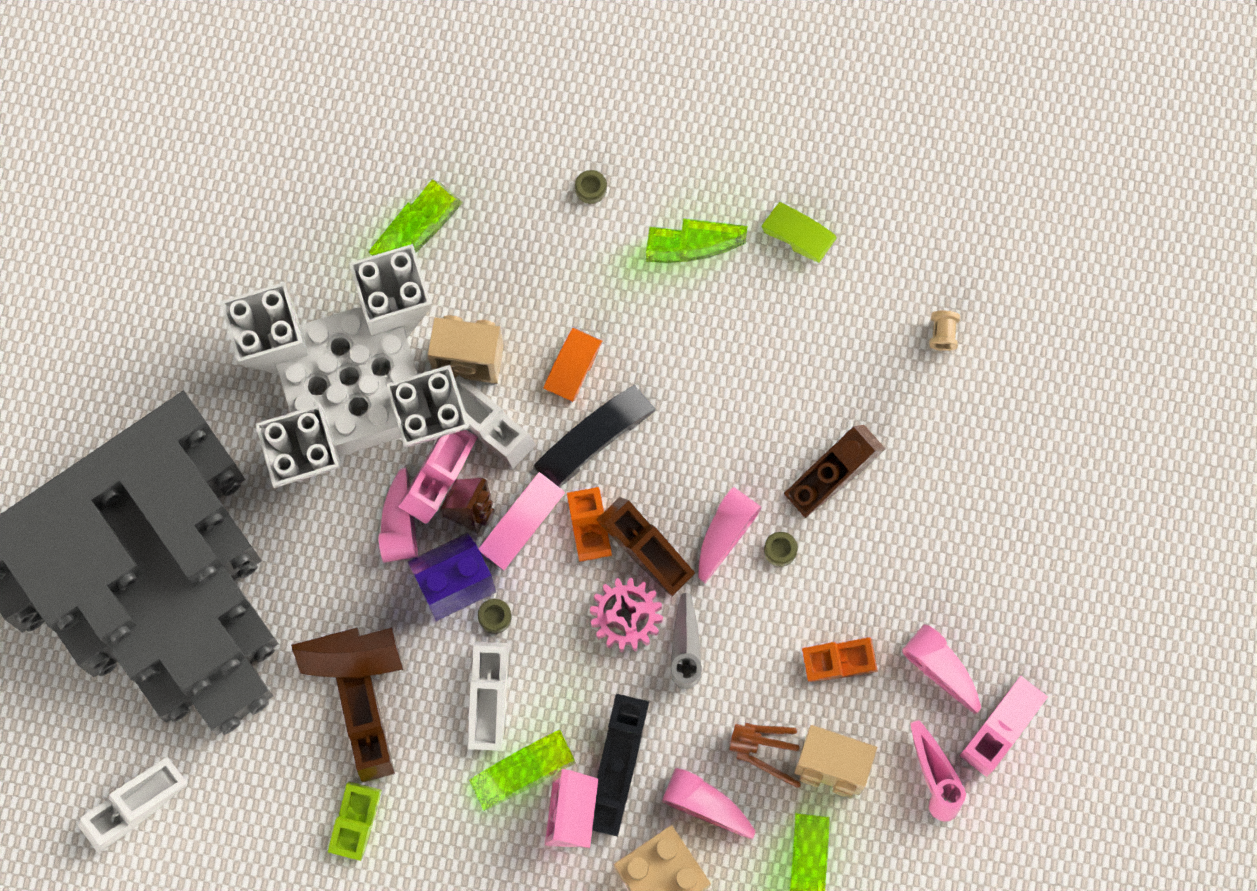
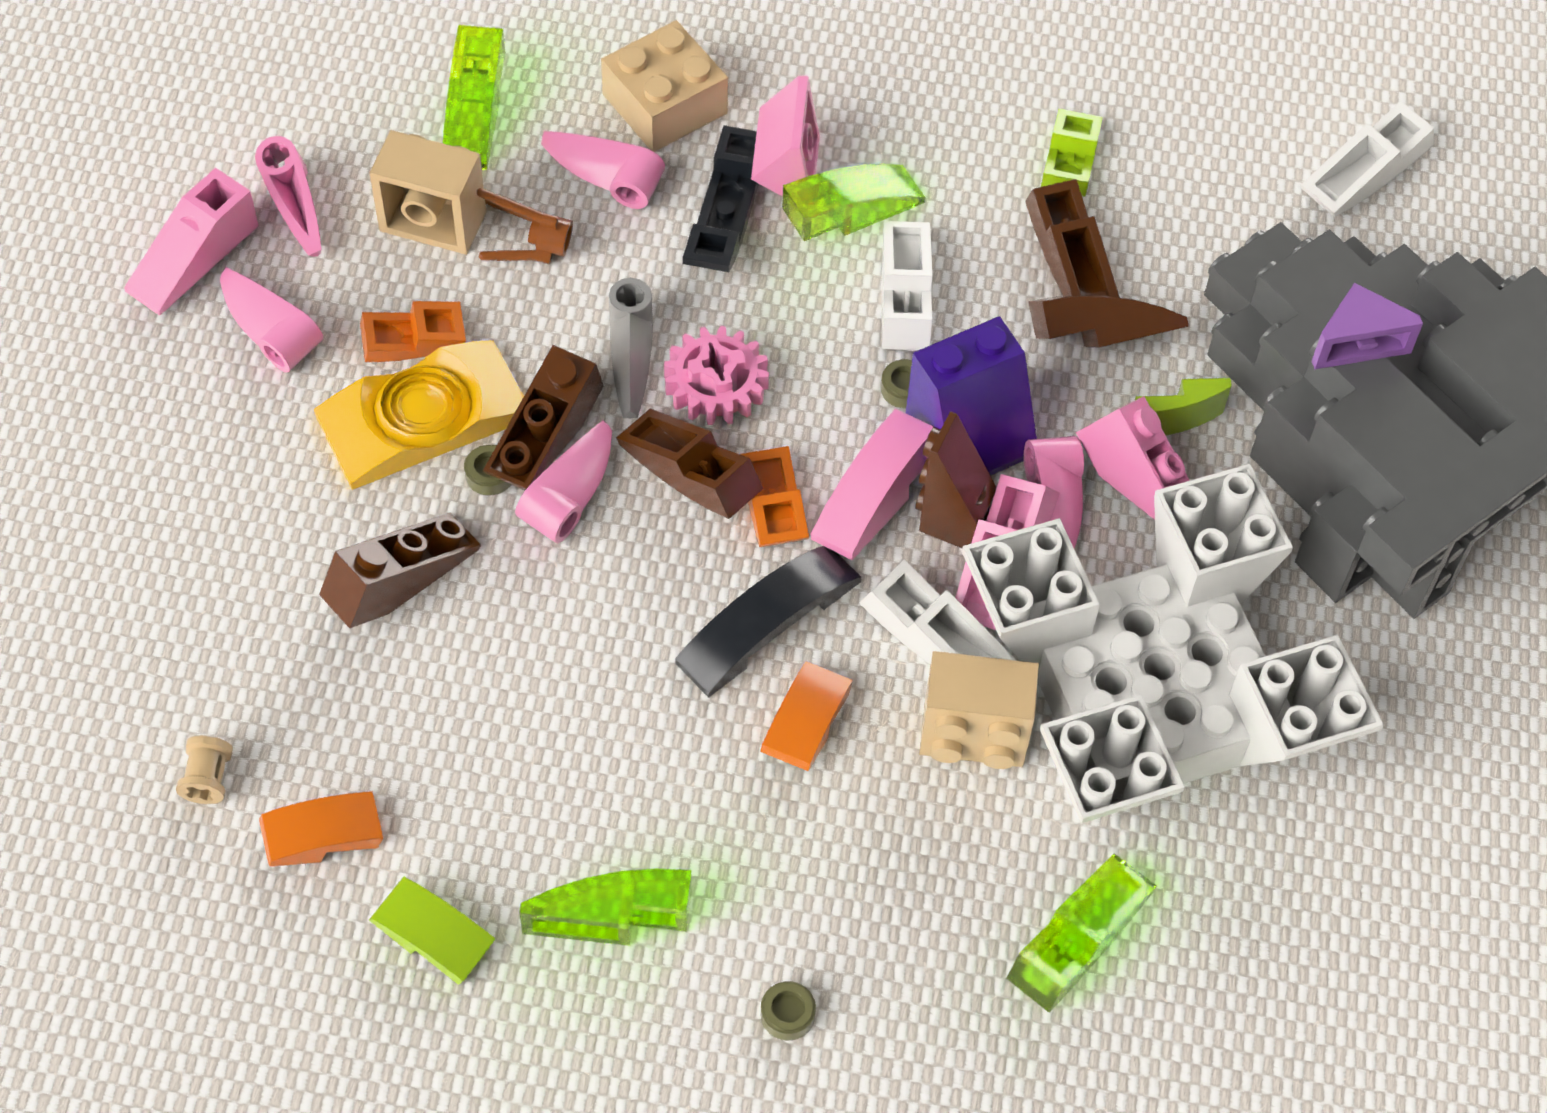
camera: 175 degrees right, 15 degrees down
none -> orange slope [259,791,383,867]
none -> yellow slope [314,340,524,490]
none -> reddish brown slope [483,345,604,491]
none -> bright pink slope [1076,396,1190,520]
none -> lime slope [1135,378,1232,436]
none -> medium lavender slope [1312,283,1423,369]

